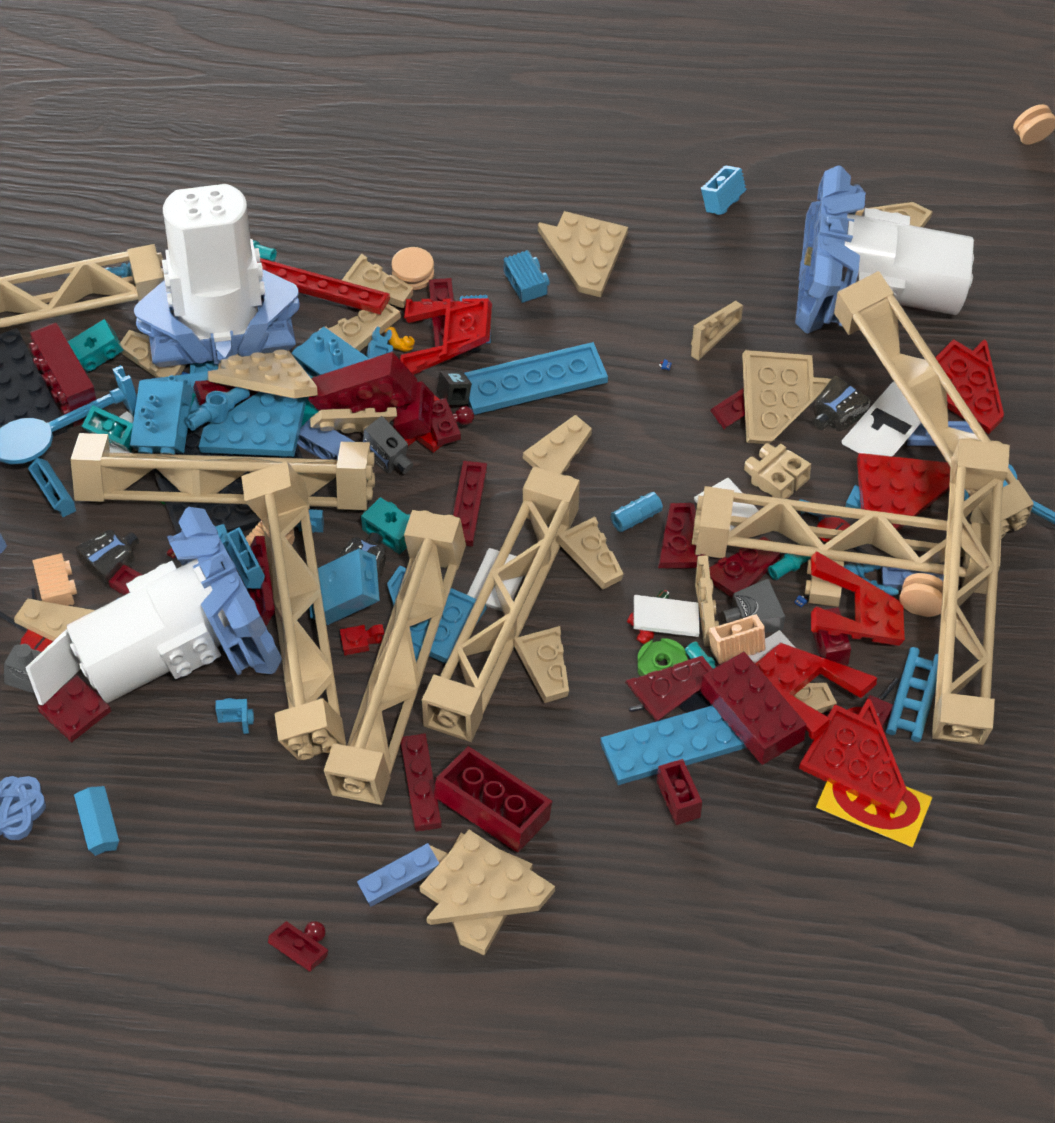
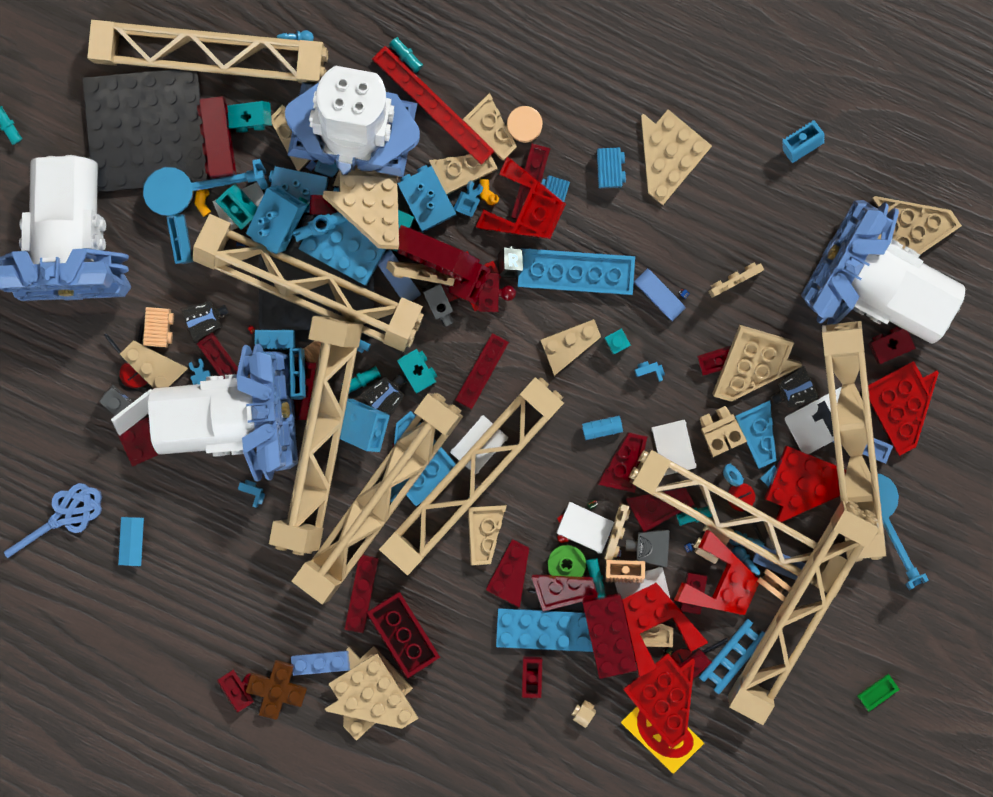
camera: 20 degrees right, 35 degrees up
red plate [340,624,384,655] -> none
tan wing [556,517,623,589] -> none
none -> light orange arm [194,189,211,217]
none -> reddish brown plate [246,660,307,720]
none -> teal pin [342,366,381,393]
none -> dark red wing [486,539,529,608]
none -> tan plate [571,700,596,728]
none -> teal brick [604,328,631,355]
none -> medium blue beam [634,268,686,321]
none -> dark azure bracket [634,361,665,382]
none -> dark azure wing [735,400,776,469]
none -> dark red brick [869,326,916,364]

